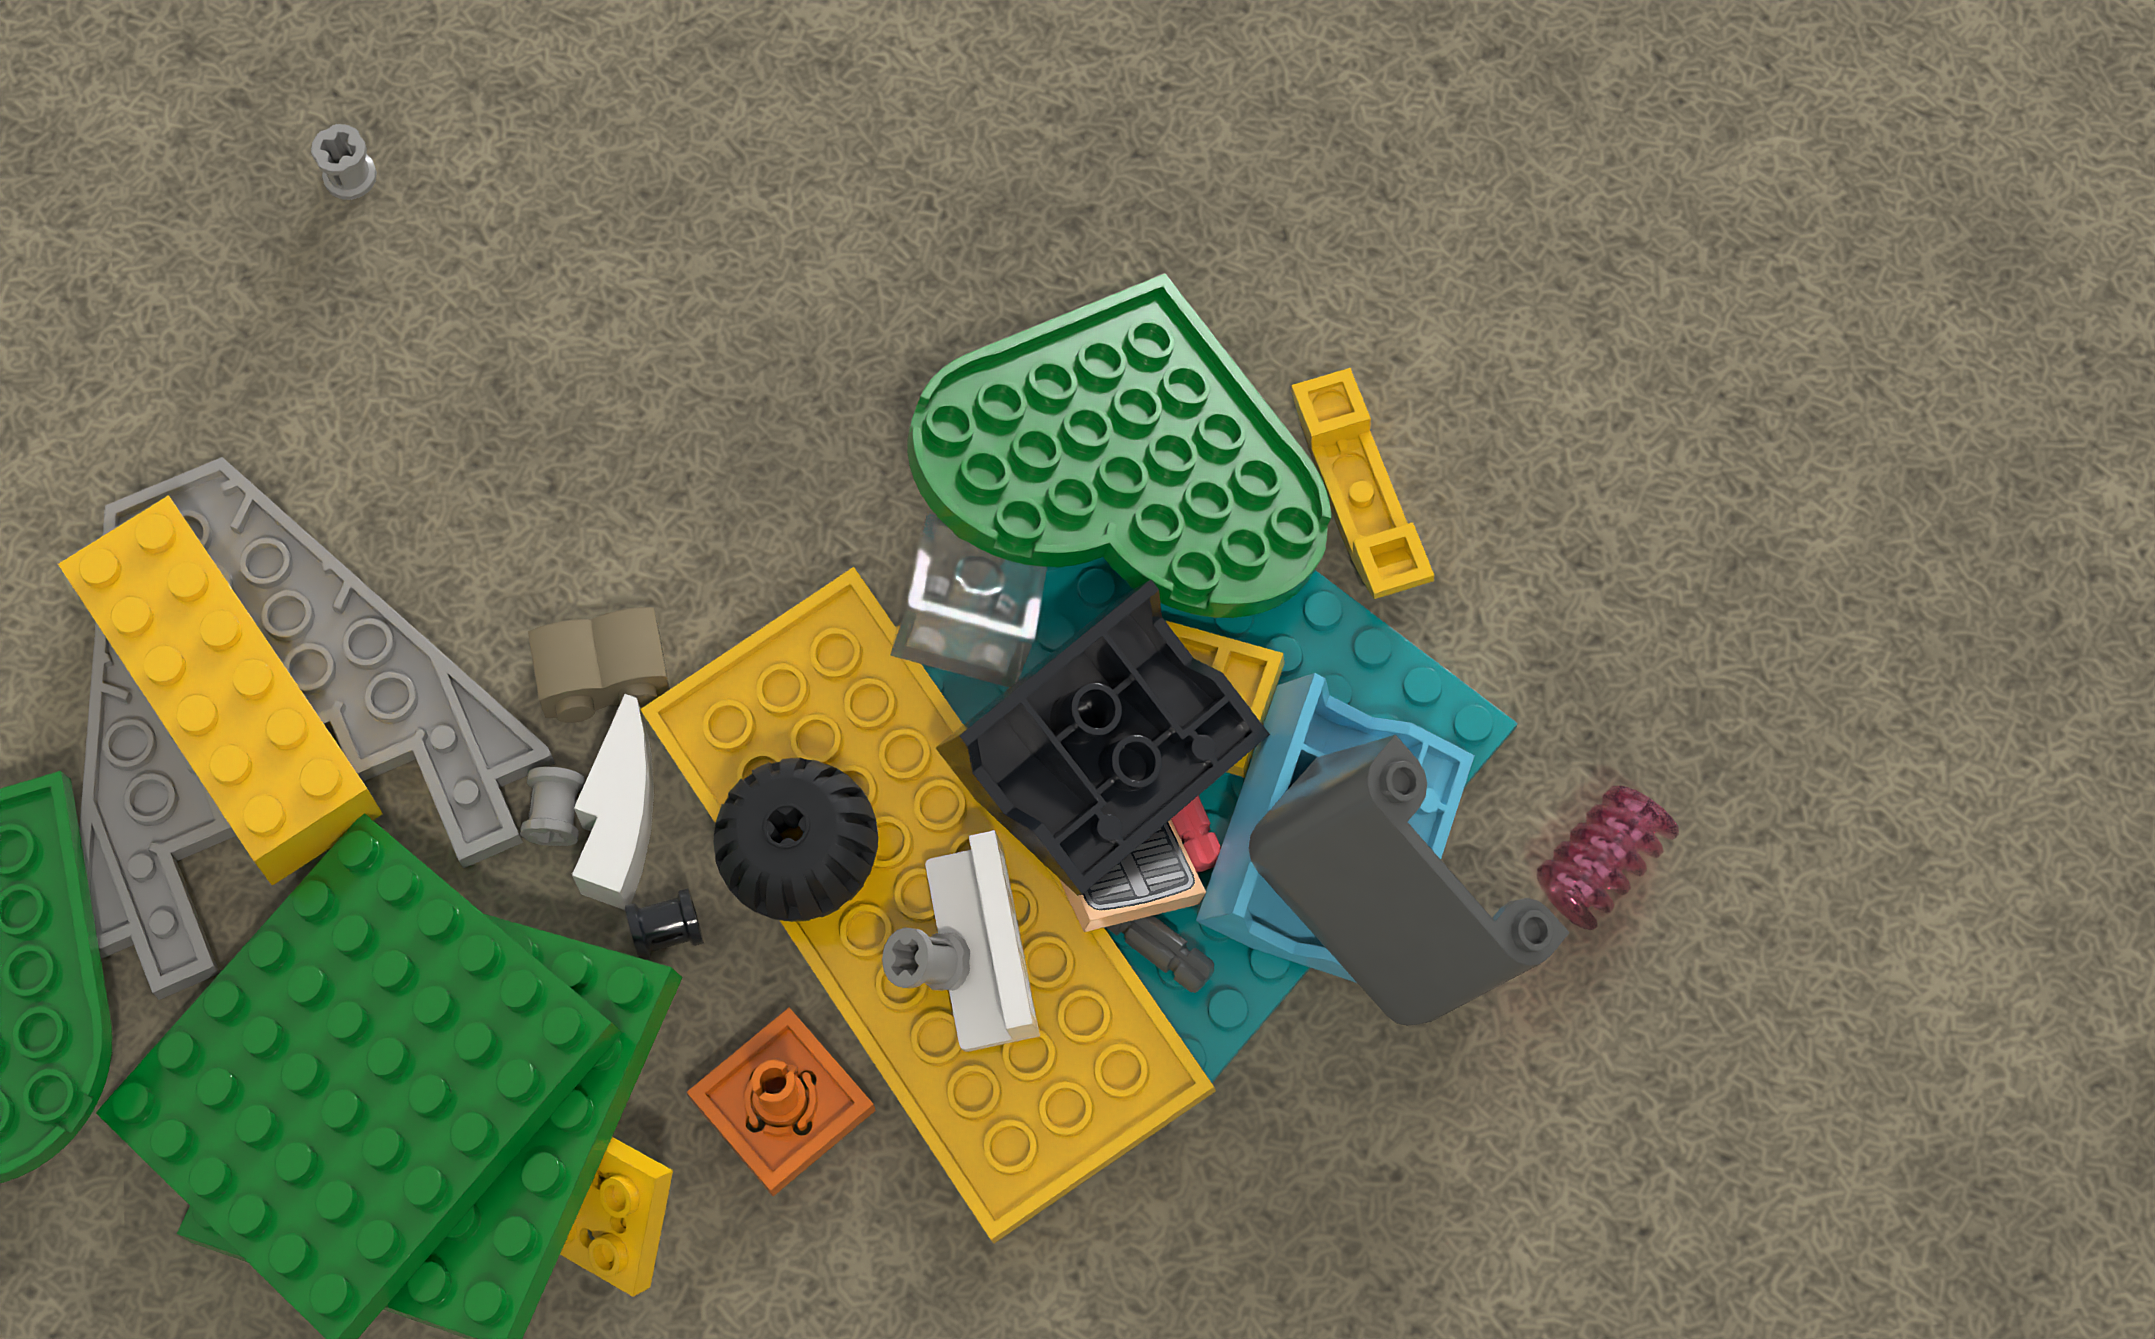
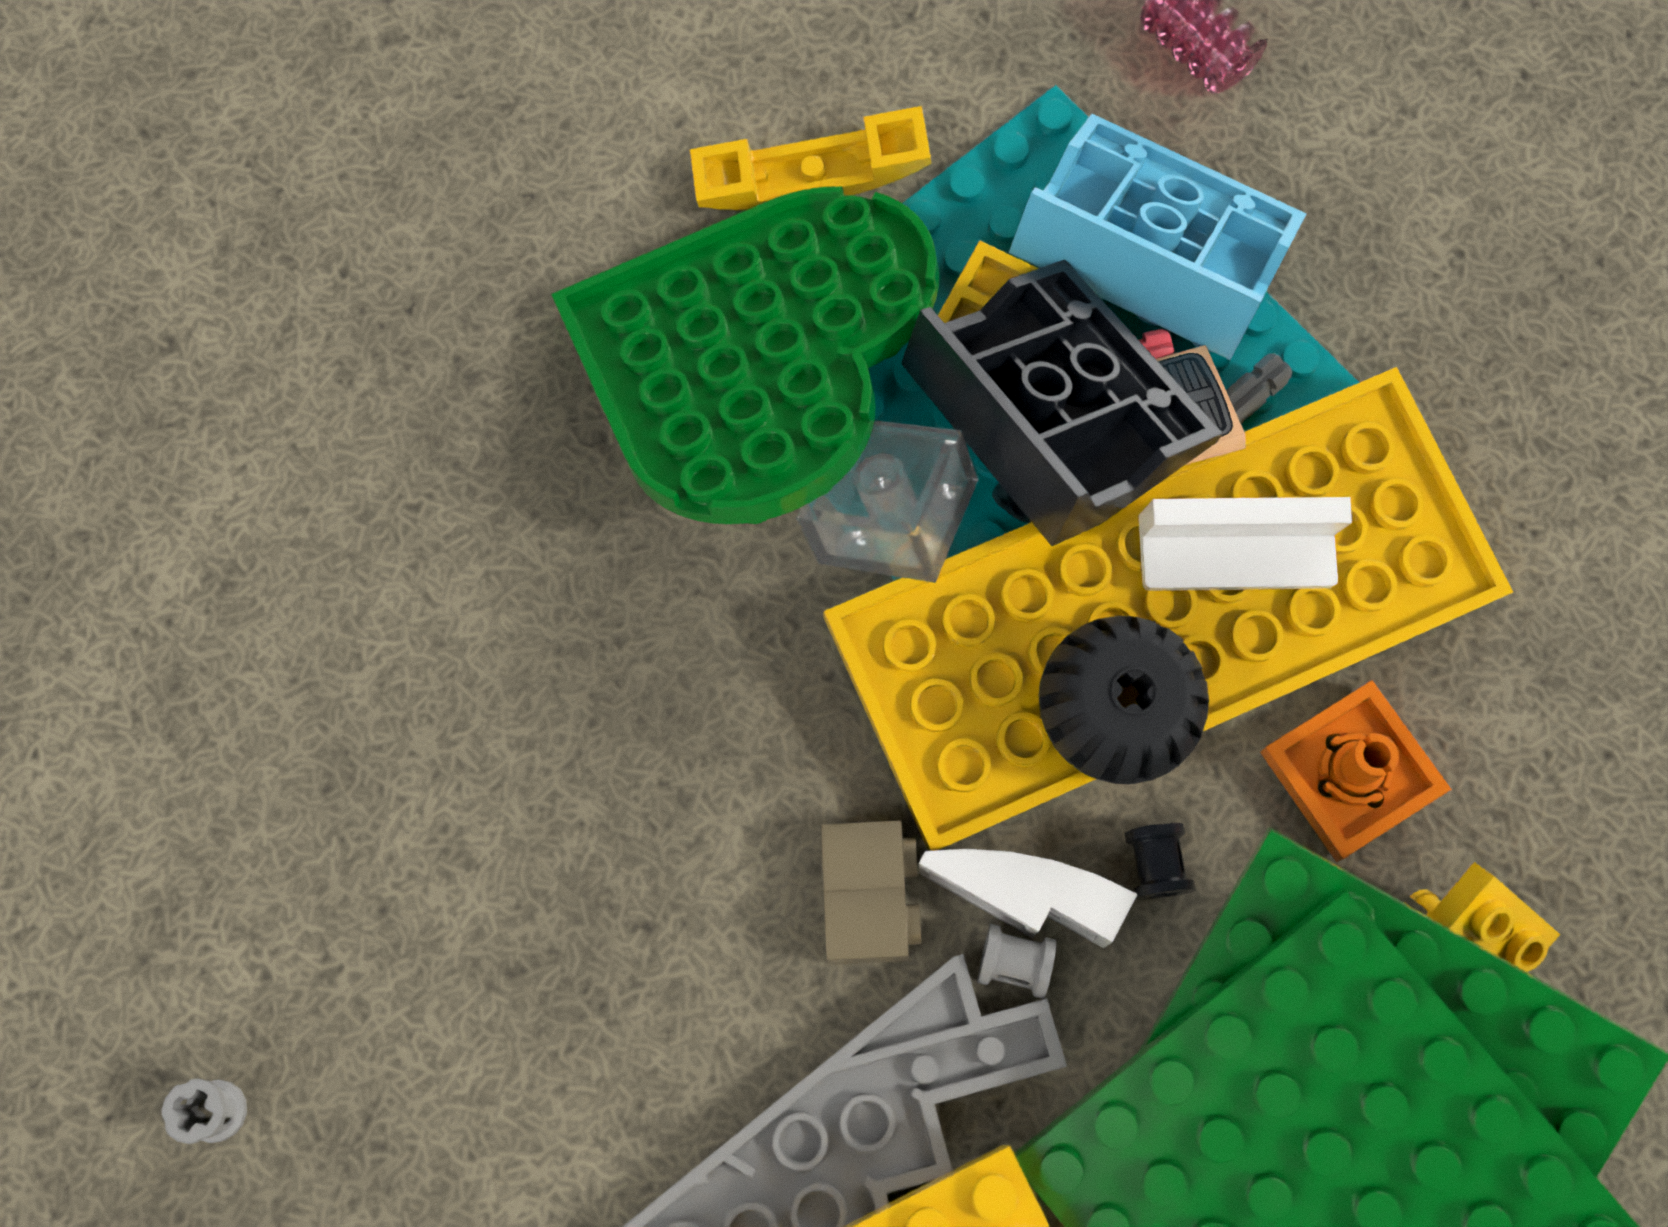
camera: 80 degrees left, 5 degrees up
light grey bush [882,927,970,991] -> none
dark grey windscreen [1248,735,1570,1026] -> none

